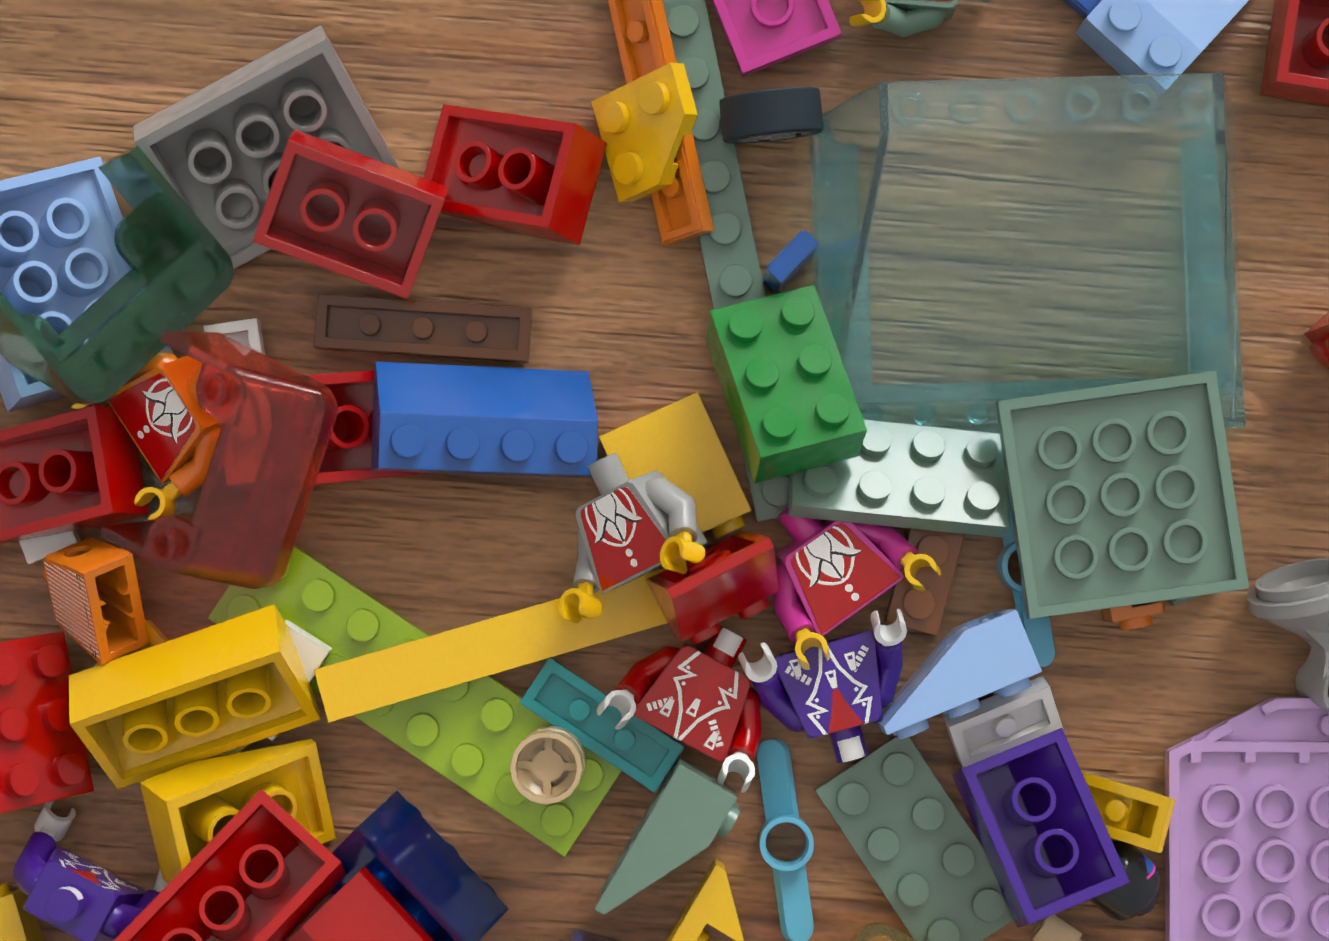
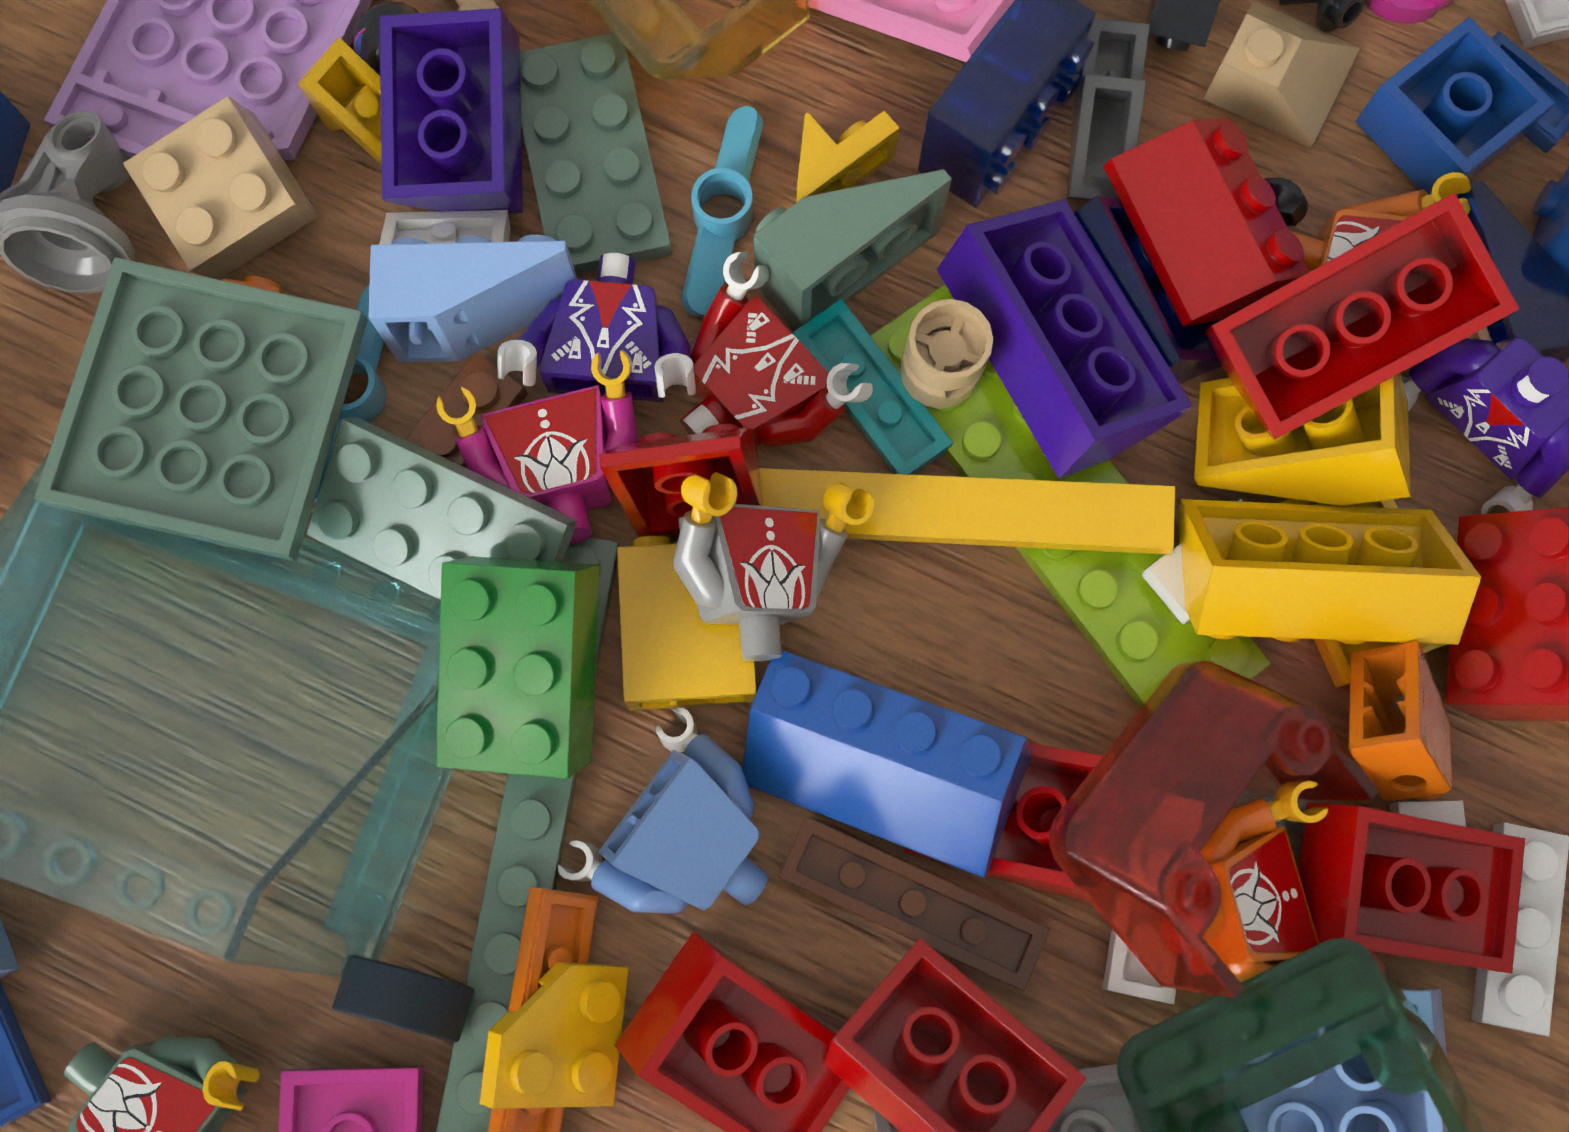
camera: 165 degrees left, 10 degrees down
blue tile [763,230,819,294] -> none
none -> tan brick [123,96,319,280]
none -> medium blue torso [558,707,769,914]
none -> dark purple slope [937,199,1193,478]

